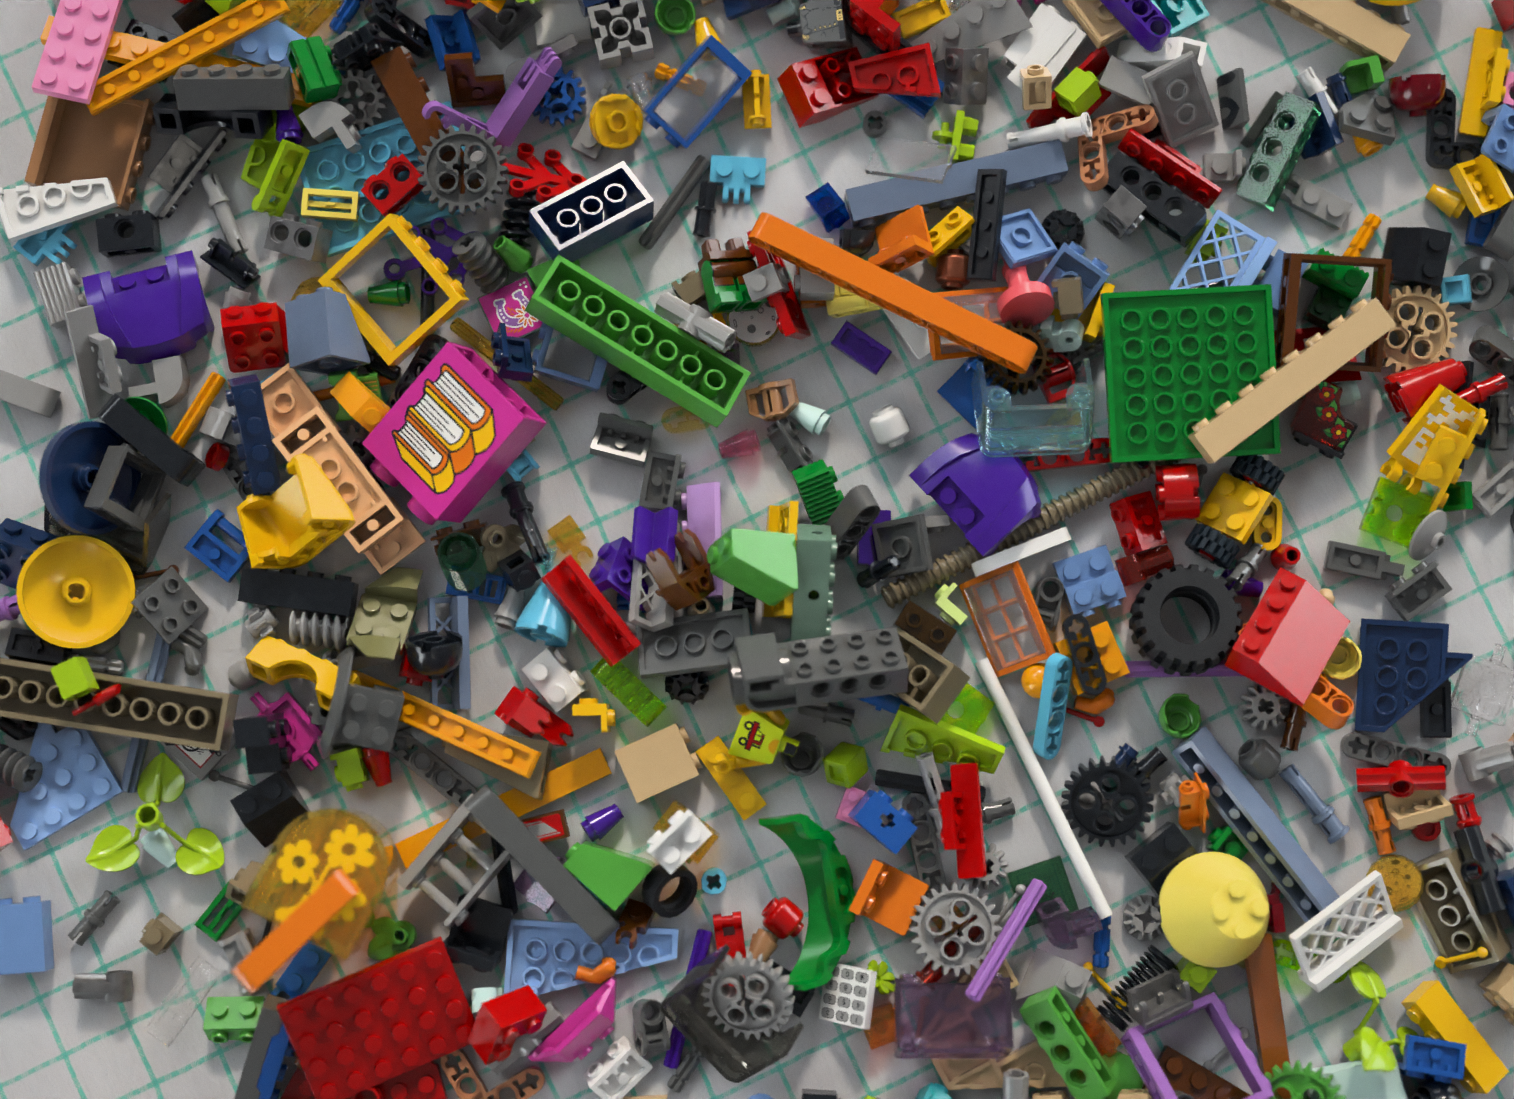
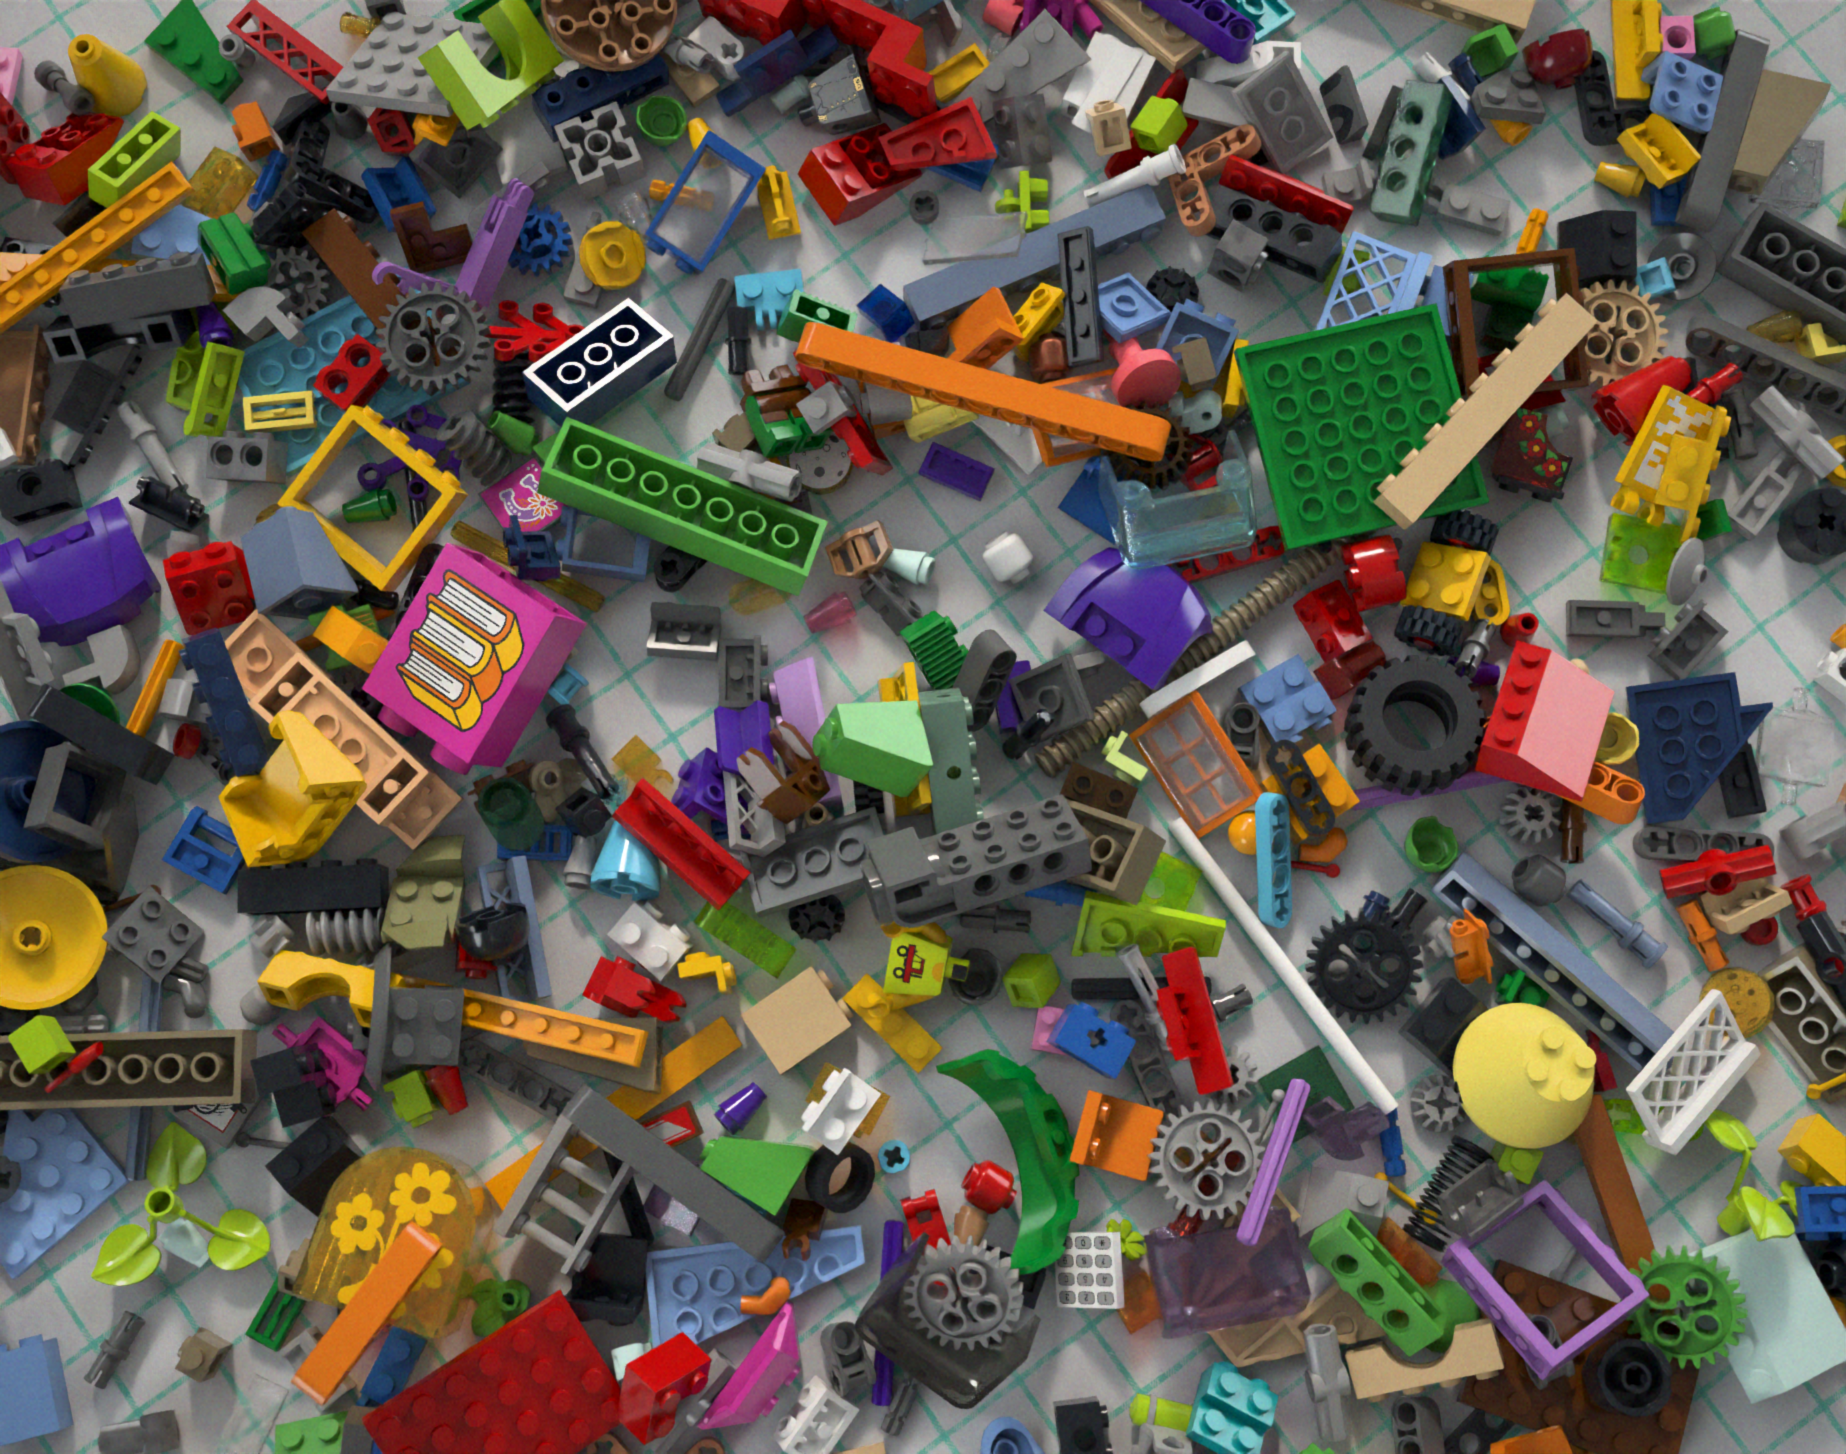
camera: 10 degrees left, 5 degrees down
none -> green brick [776,289,858,343]

